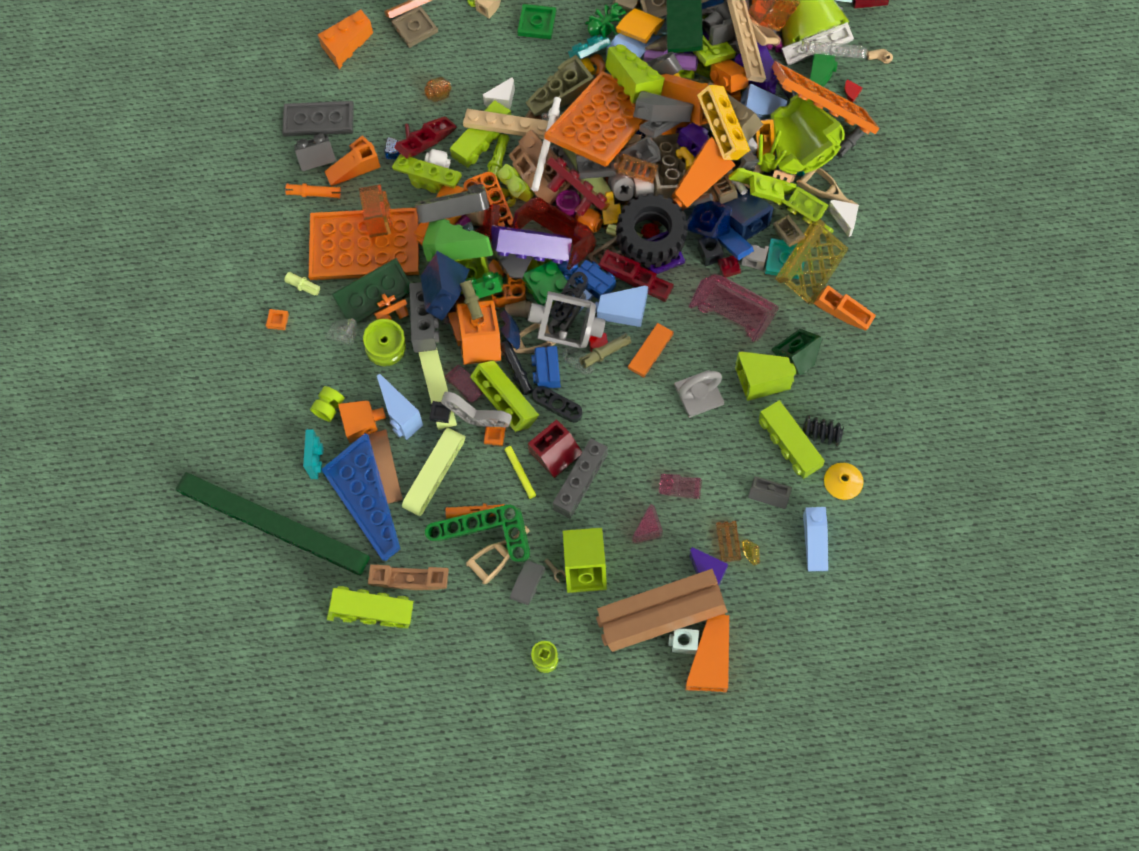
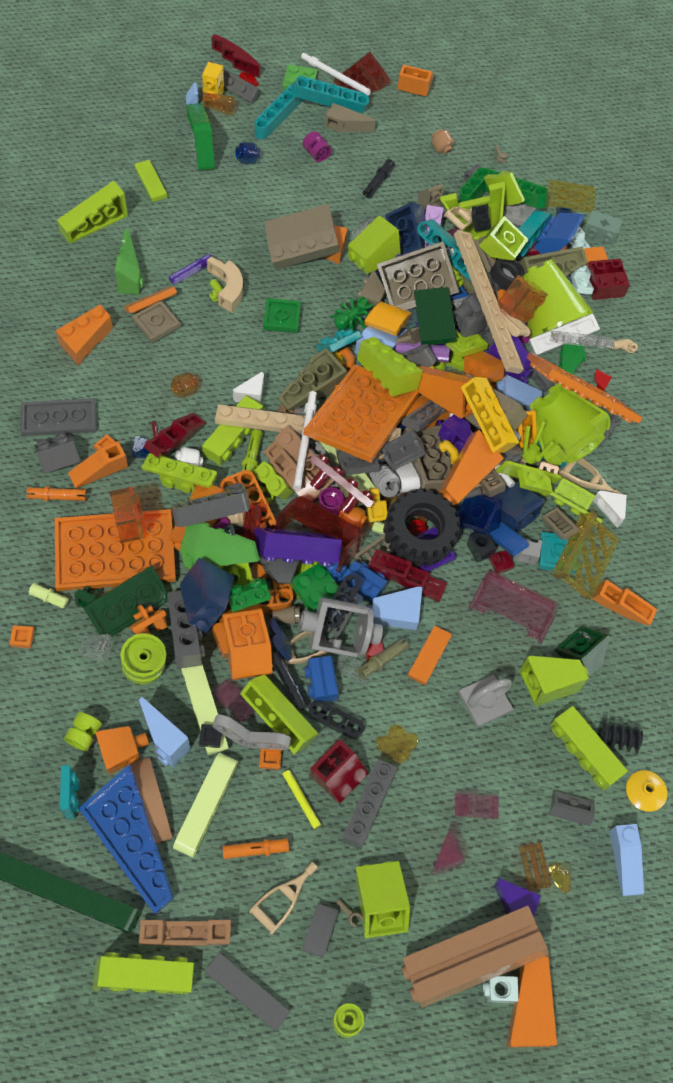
camera: 15 degrees left, 5 degrees down
green beam [425,505,530,562] -> none
olive pin [460,280,483,320] -> none
clear orange slope [616,154,658,183] -> none
dark grey slope [633,91,694,122] -> none
none -> dark green tile [74,586,99,607]
none -> dark grey tile [205,952,290,1032]
none -> clear yellow plate [376,725,418,763]

